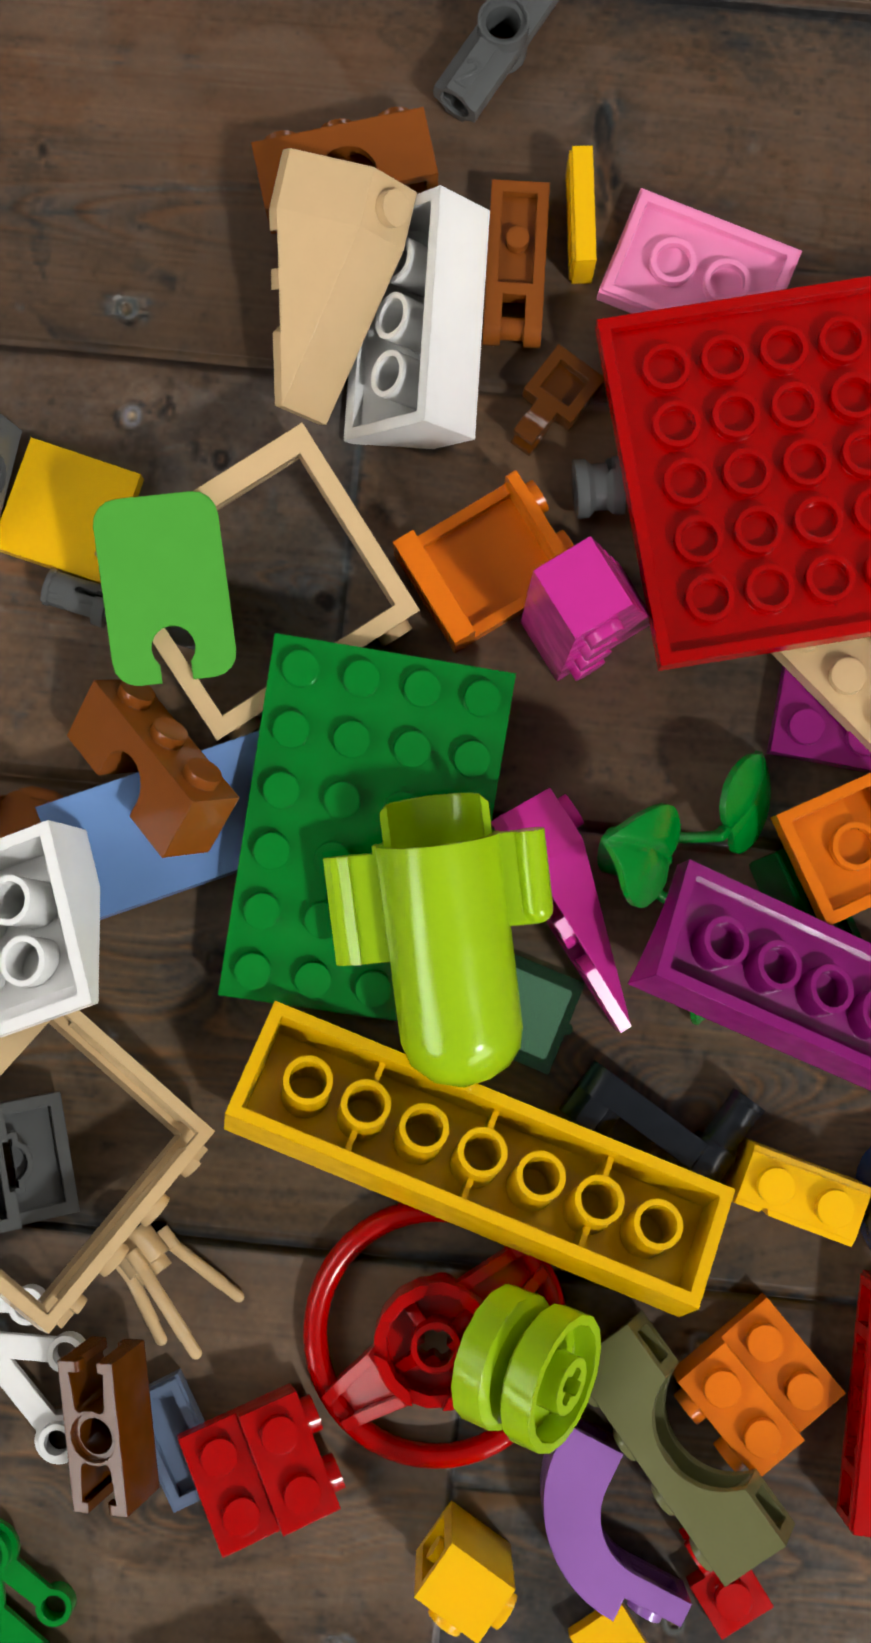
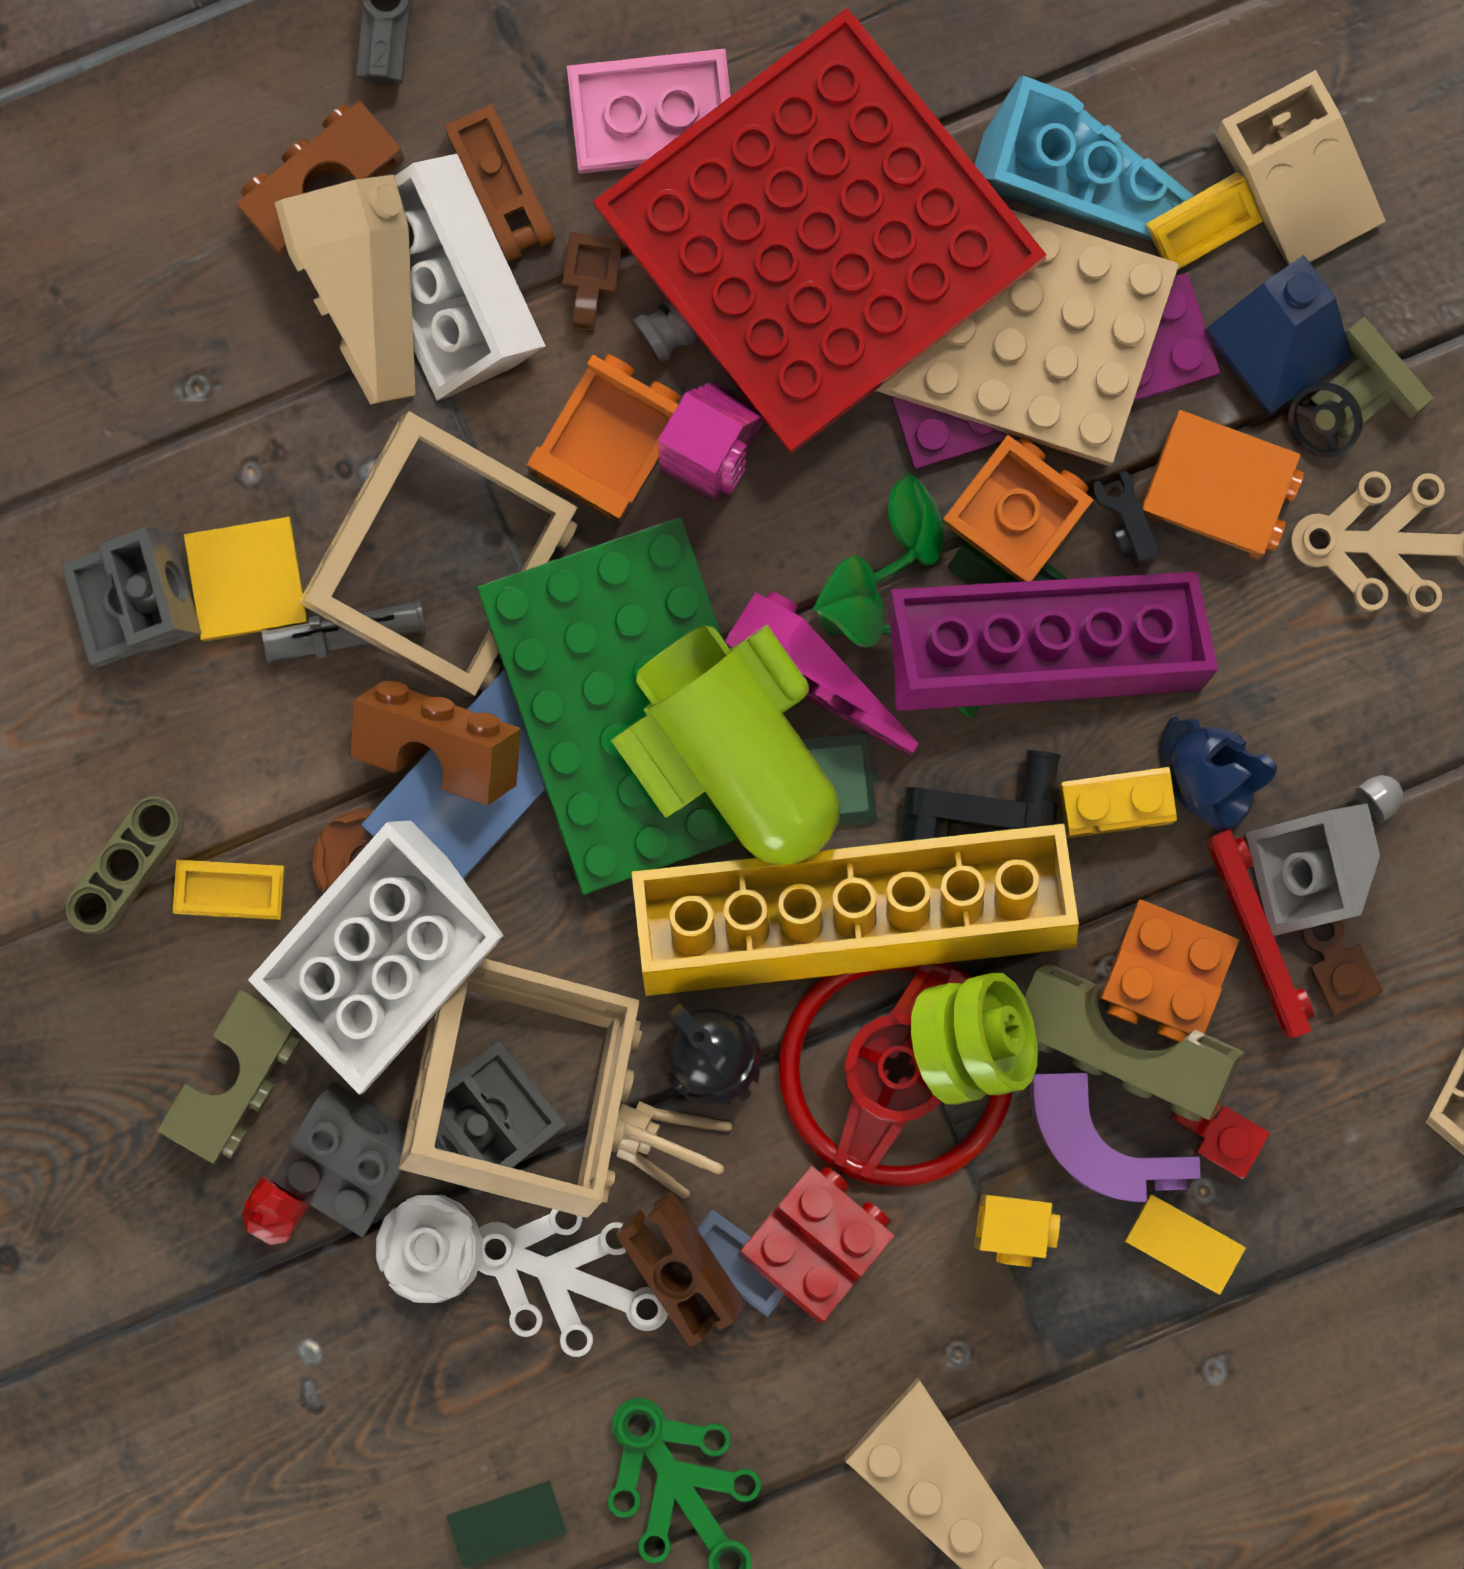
camera: 35 degrees left, 0 degrees up
bright green piece [93,491,236,686] -> none
yellow tile [565,146,597,284] -> none
none -> black helmet [665,1004,760,1107]

